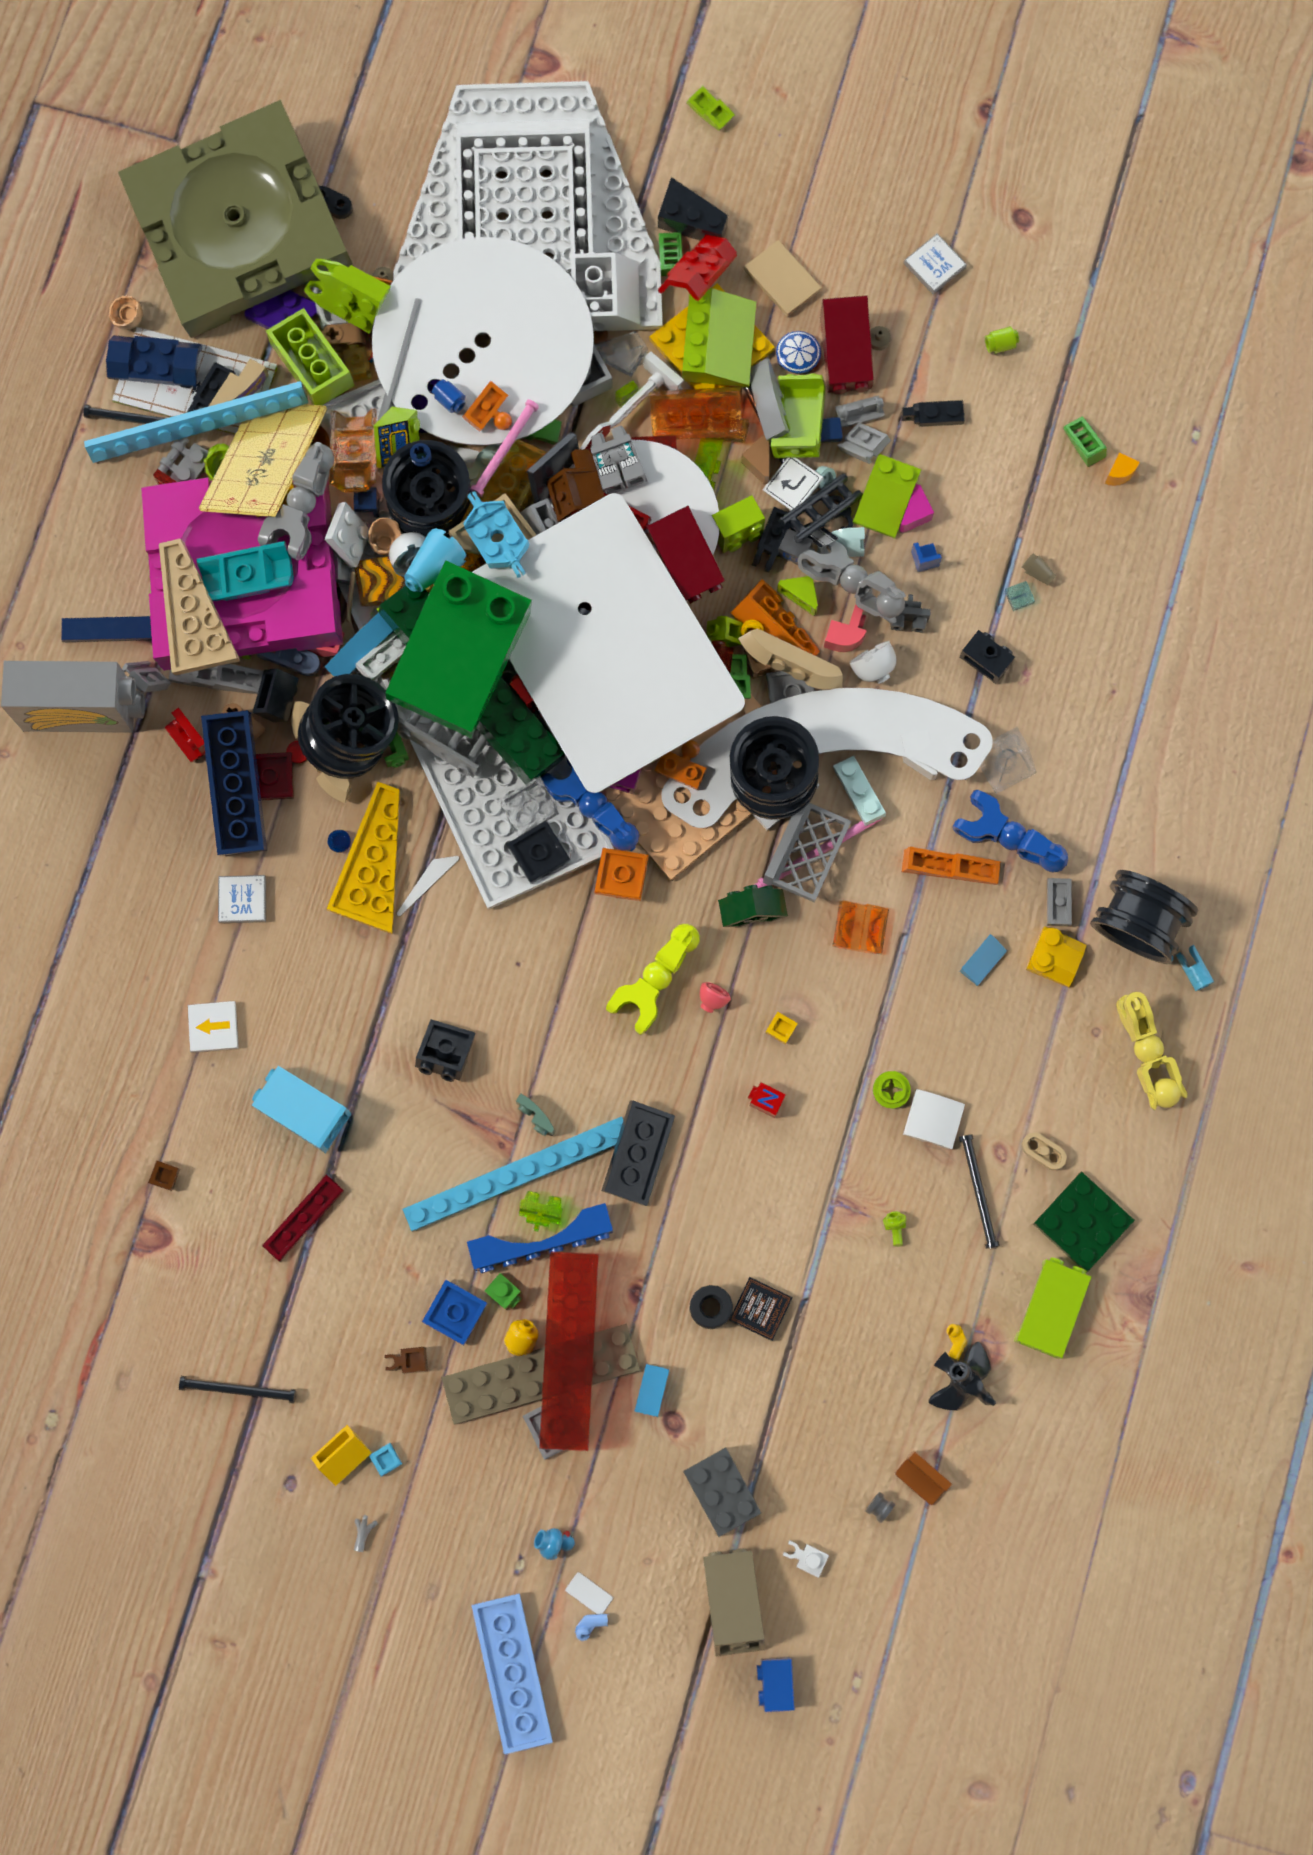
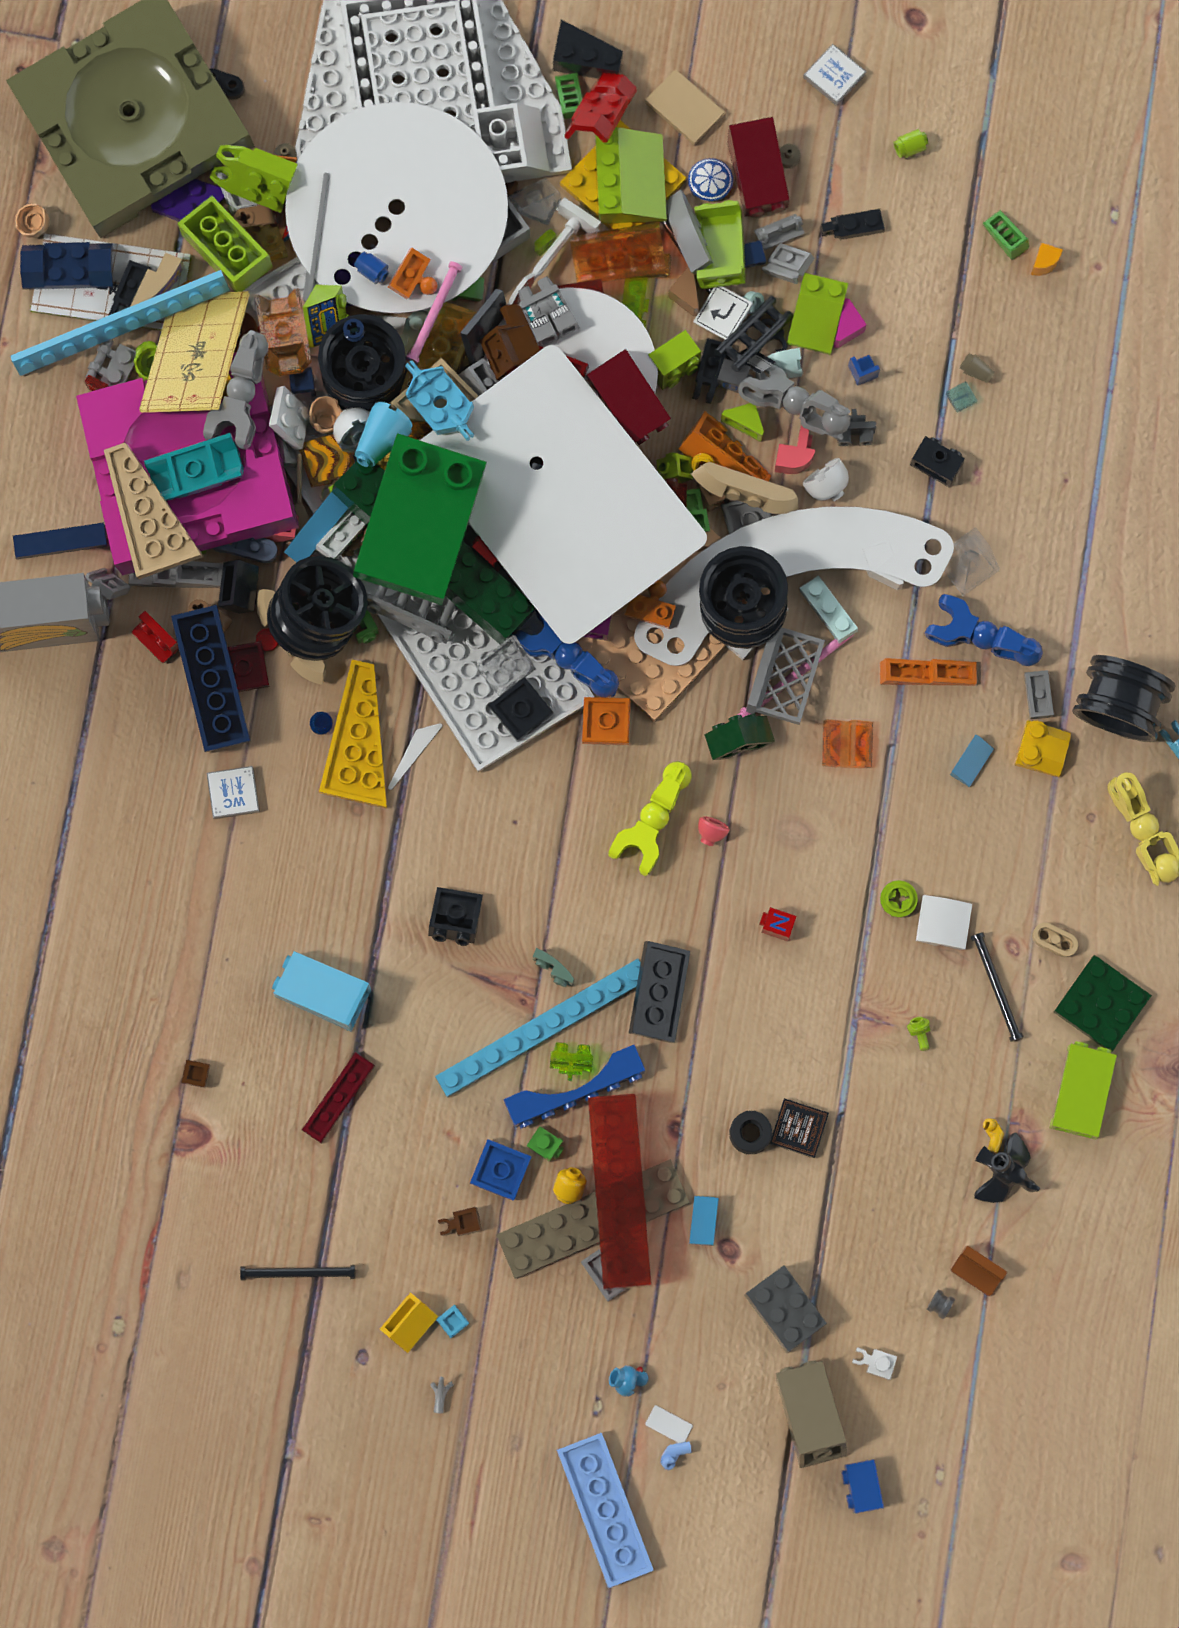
camera: 10 degrees left, 0 degrees up
black bar [83,404,166,424] -> none
white tile [188,1001,238,1053] -> none
yellow plate [765,1012,798,1045] -> none

